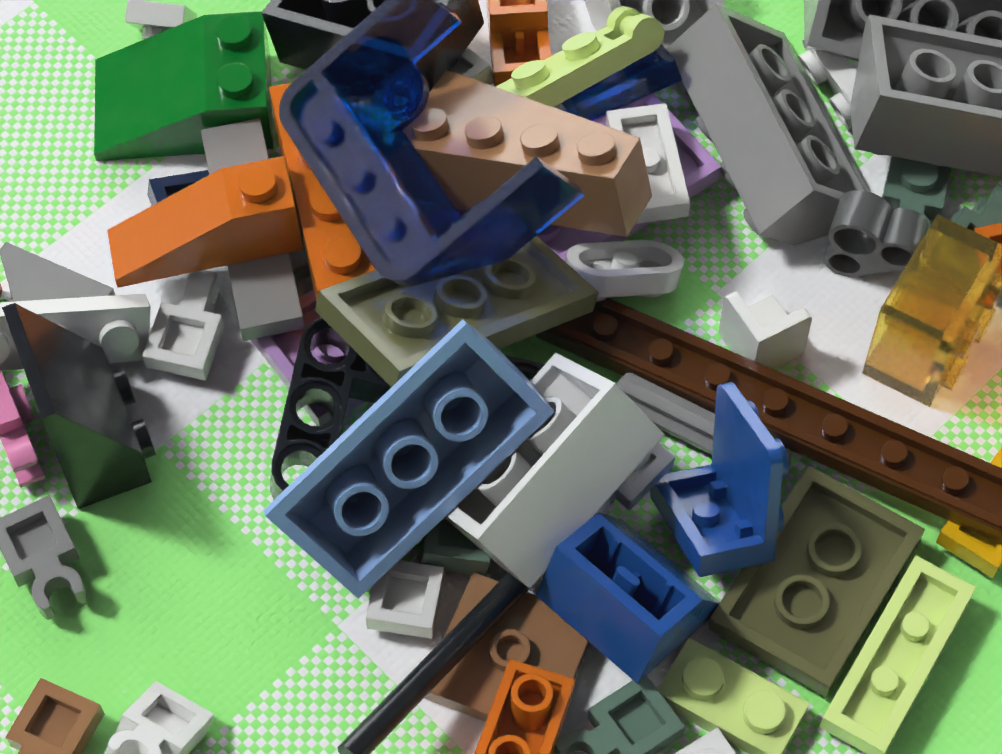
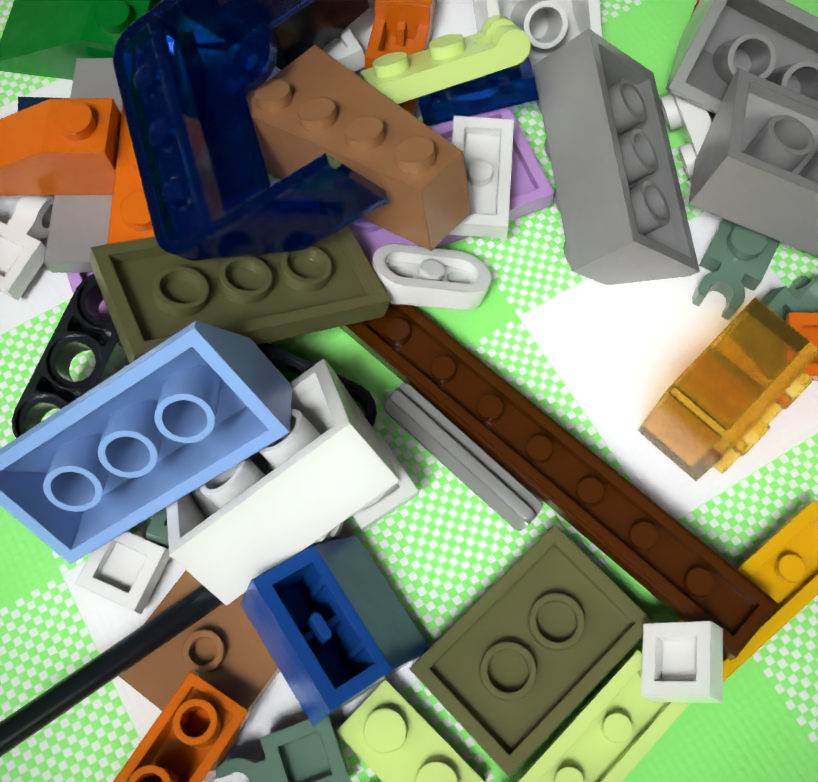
camera: 15 degrees right, 10 degrees up
blue bracket [650,382,789,577] -> none
white panel [718,291,812,369] -> none
dark grey piece [824,190,929,277] -> none
none -> white plate [641,621,723,703]

